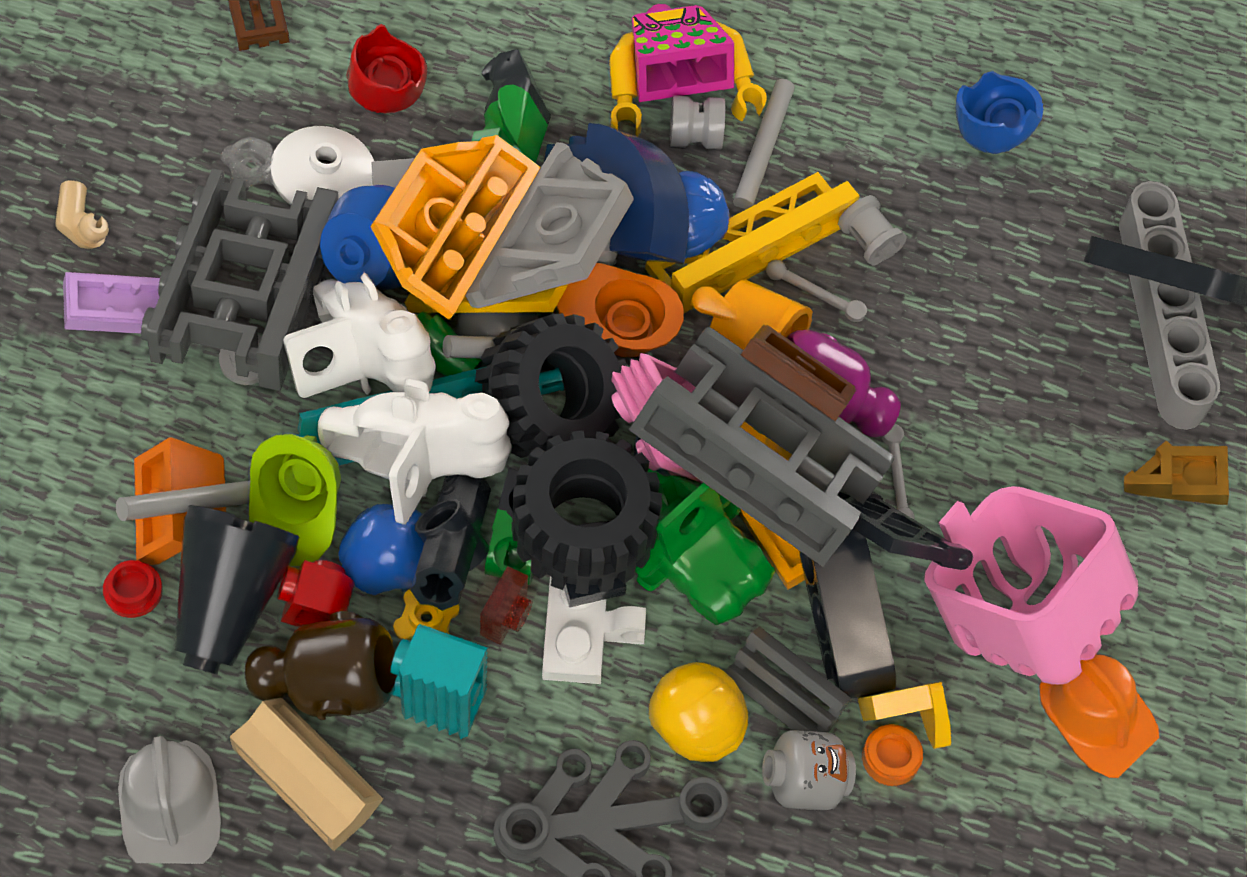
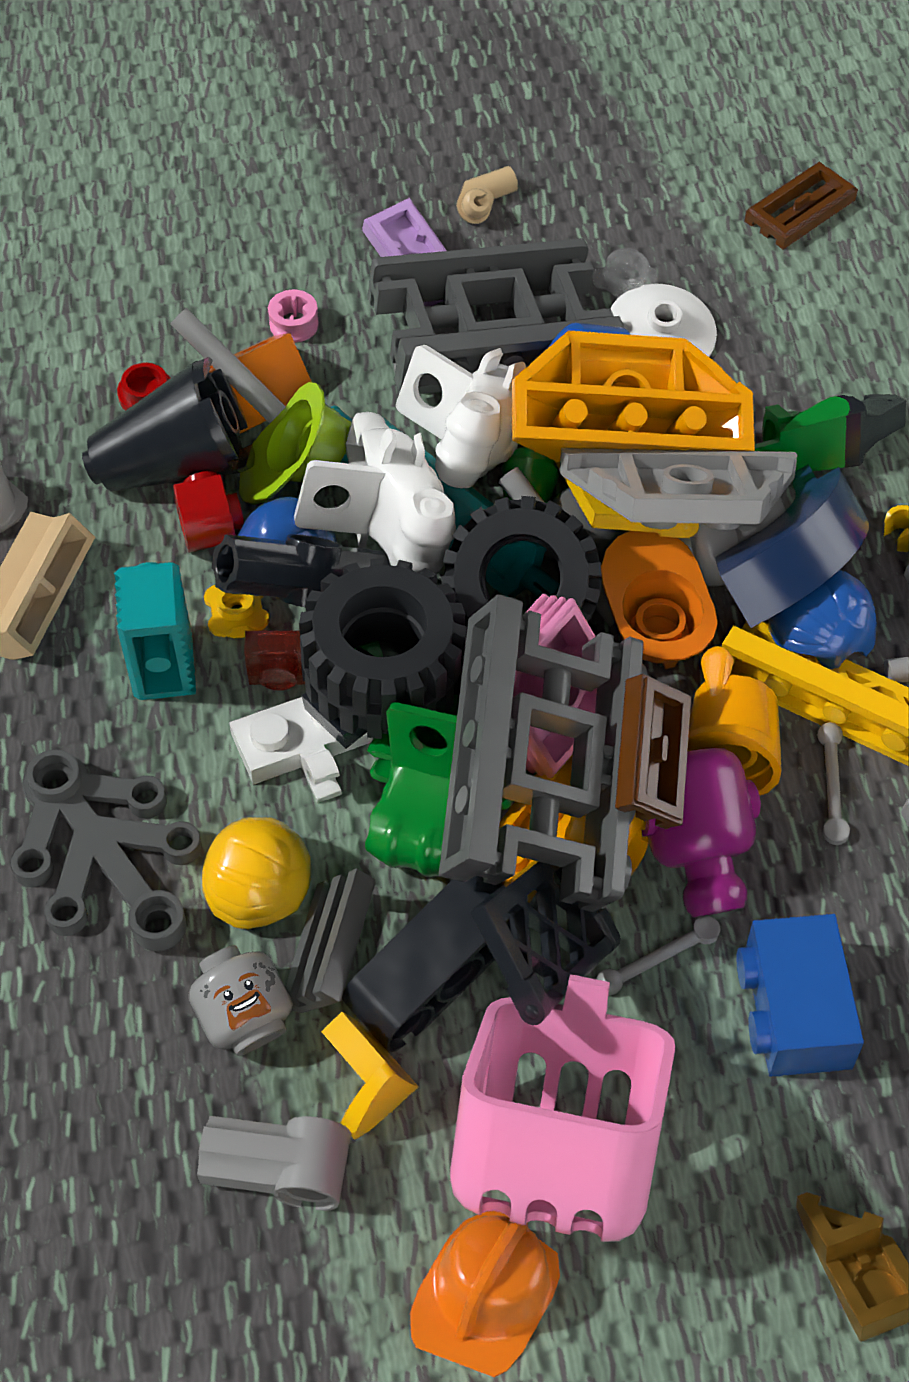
camera: 70 degrees right, 5 degrees down
dark brown piece [245,611,397,721] -> none
red hair [346,24,428,113] -> none
orange tile [862,724,923,786] -> none
none -> light grey piece [197,1116,351,1211]
none -> bright pink bush [268,289,319,343]
none -> blue brick [736,914,864,1077]

